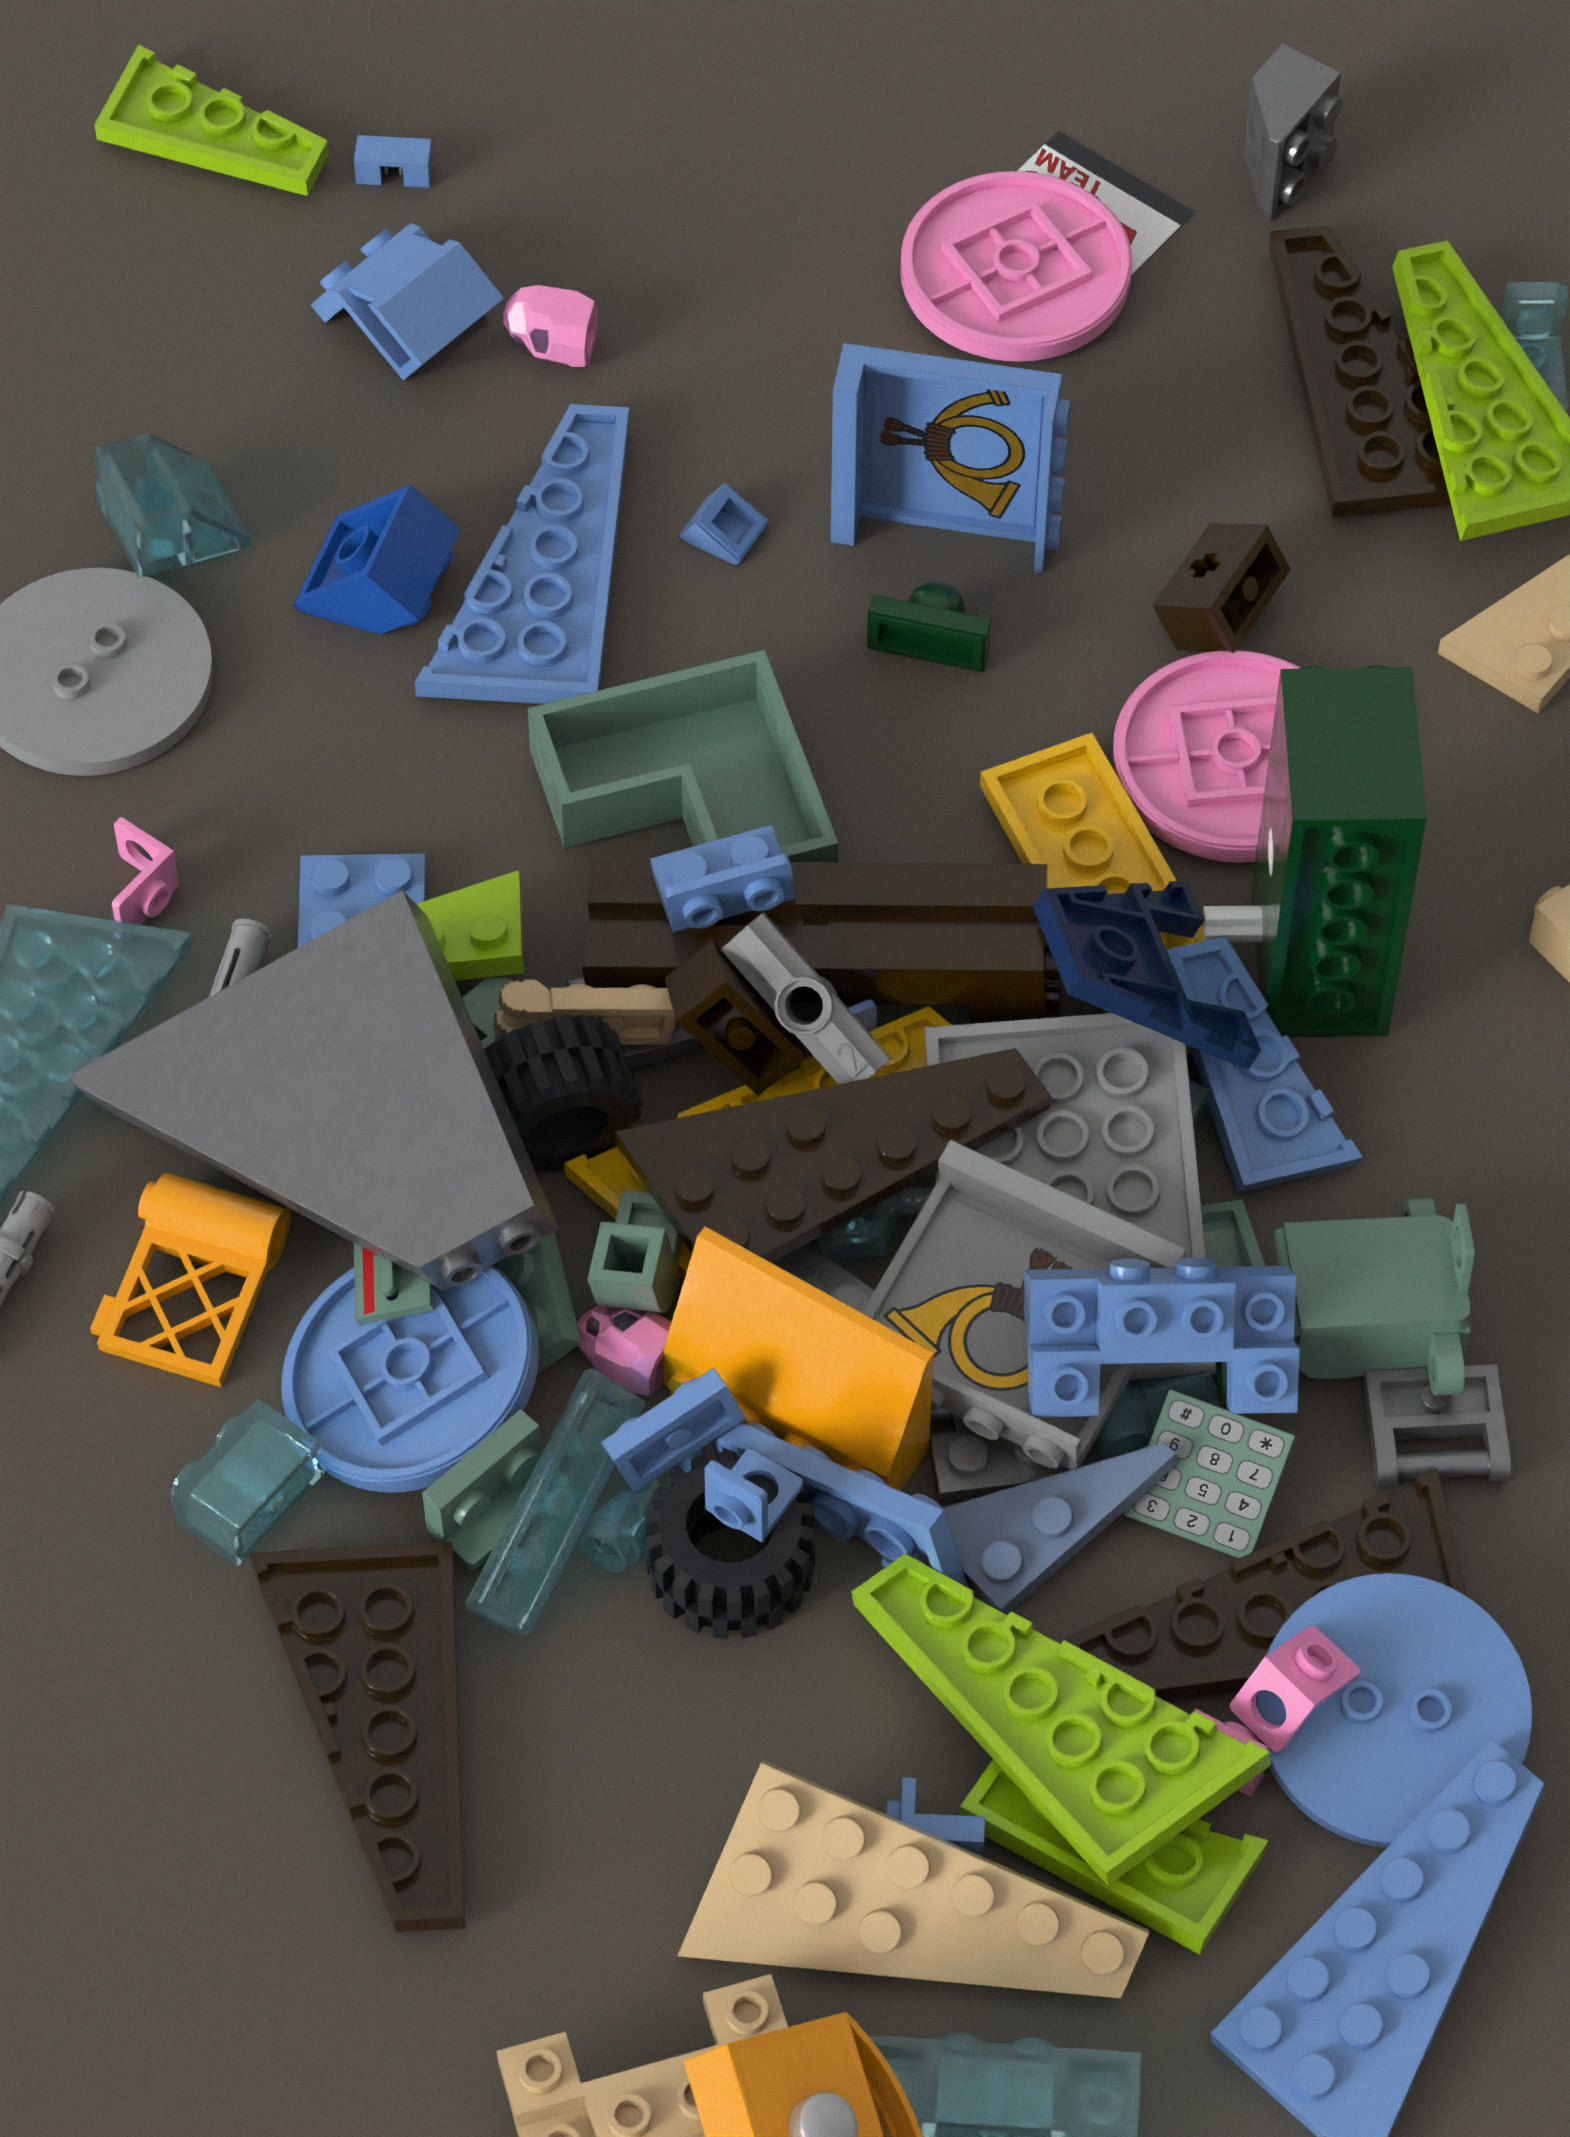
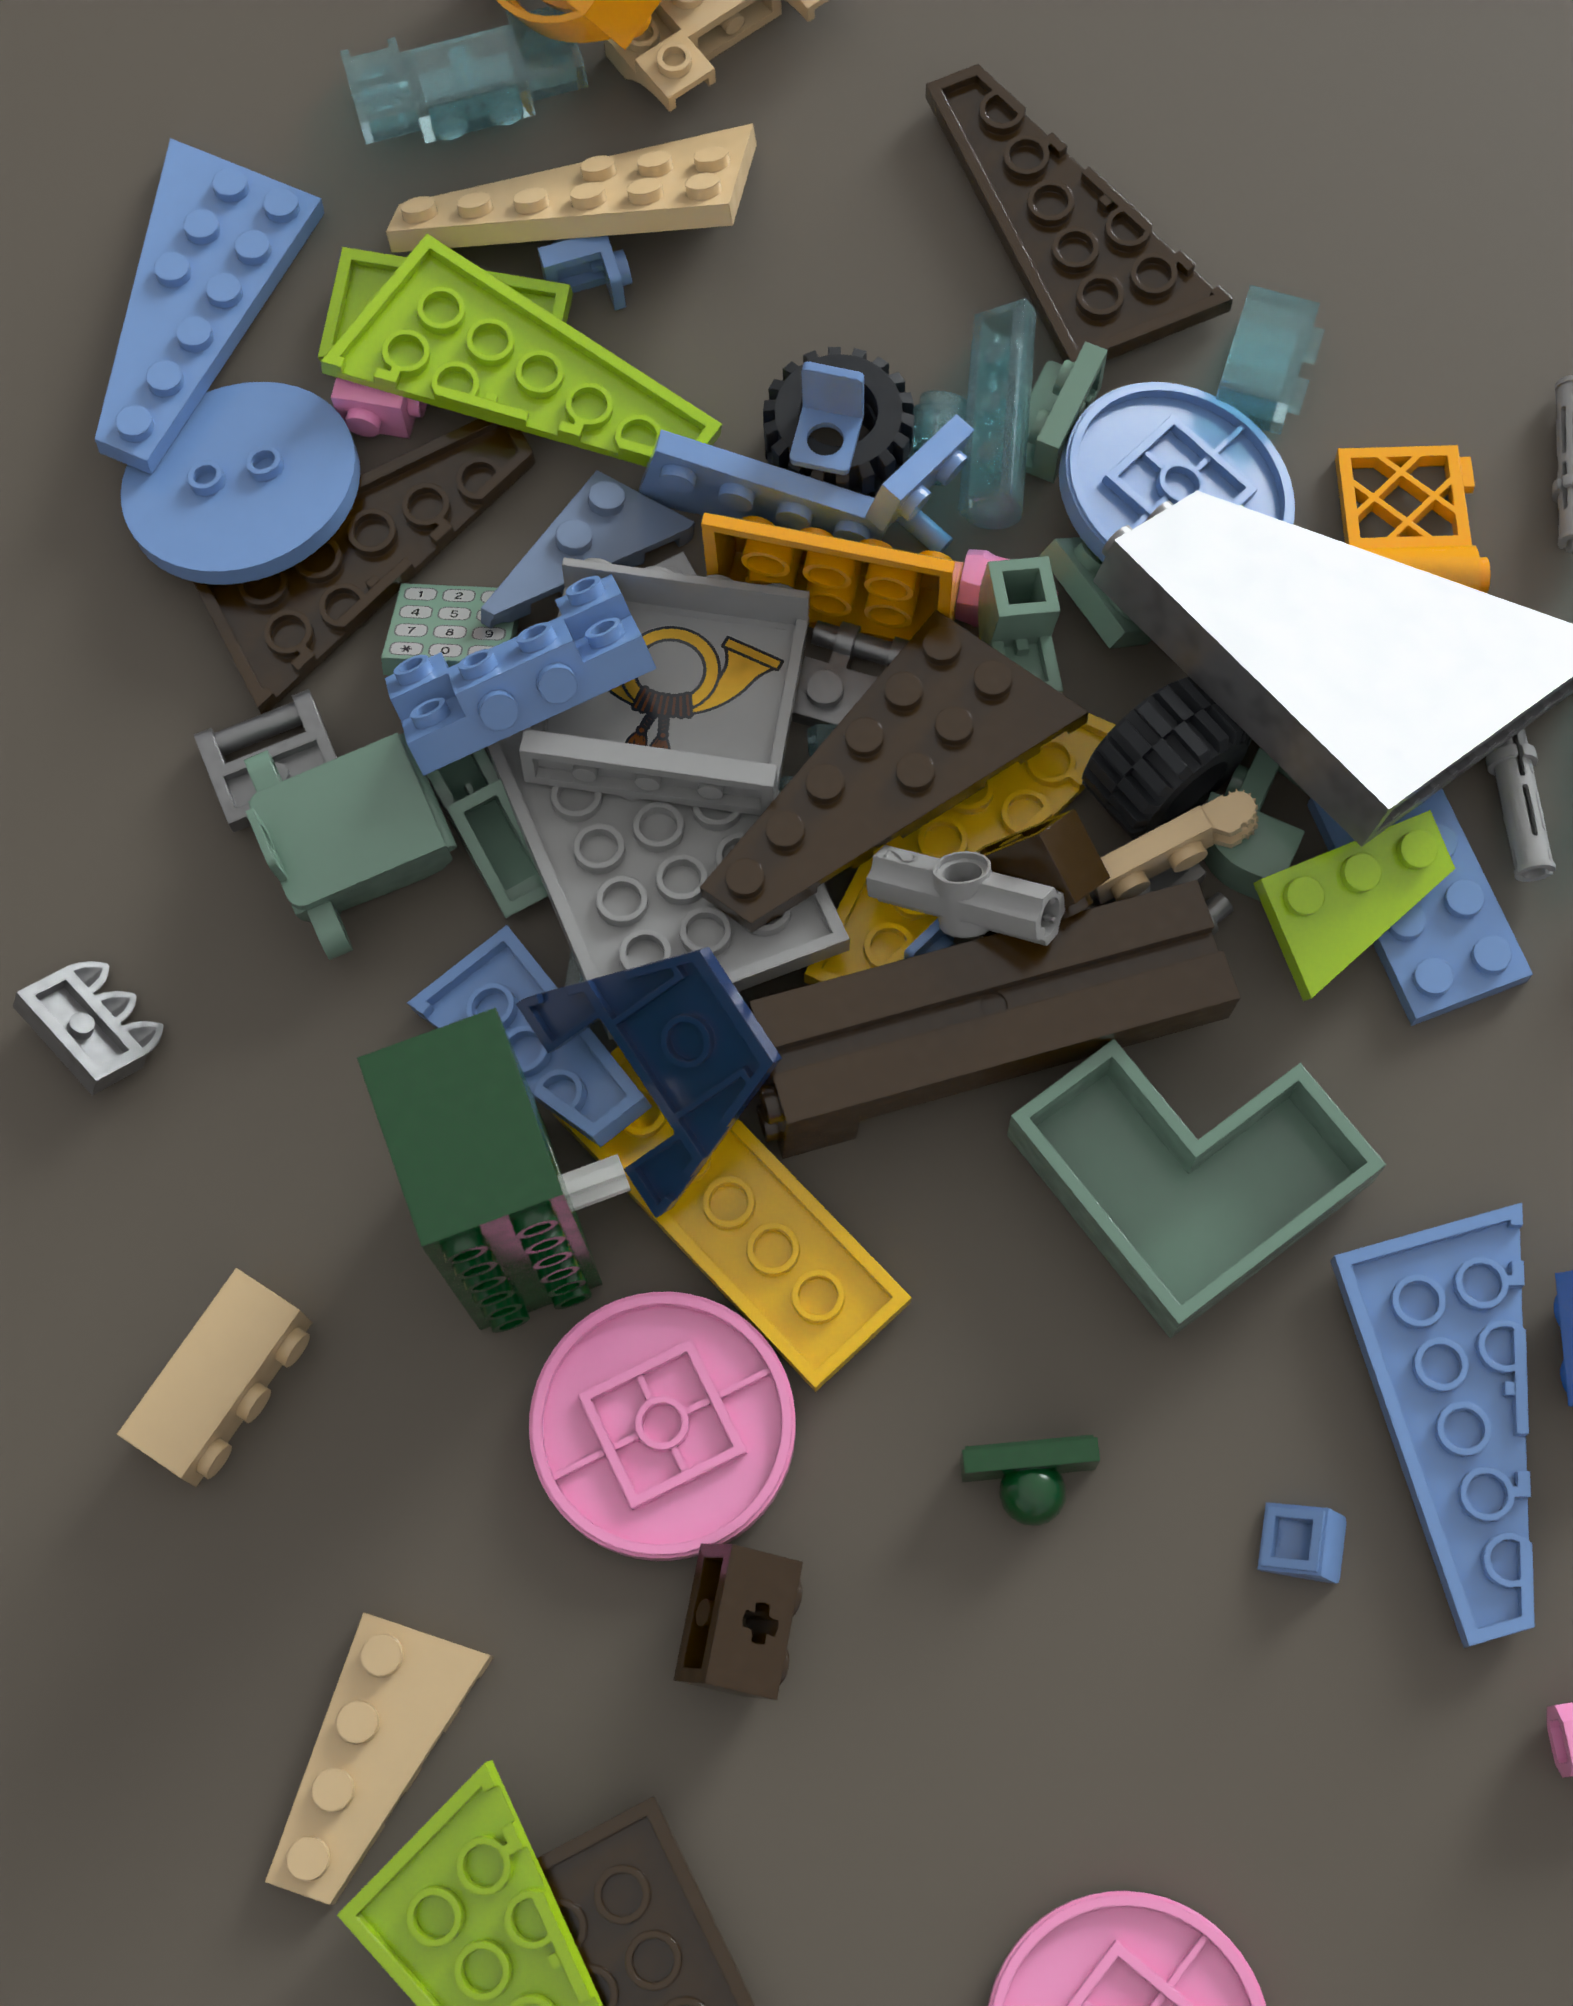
camera: 165 degrees right, 15 degrees up
medium blue bracket [650,825,795,933] -> none
medium blue panel [831,343,1071,573] -> none
bright pink bracket [1230,1625,1360,1753] -> none

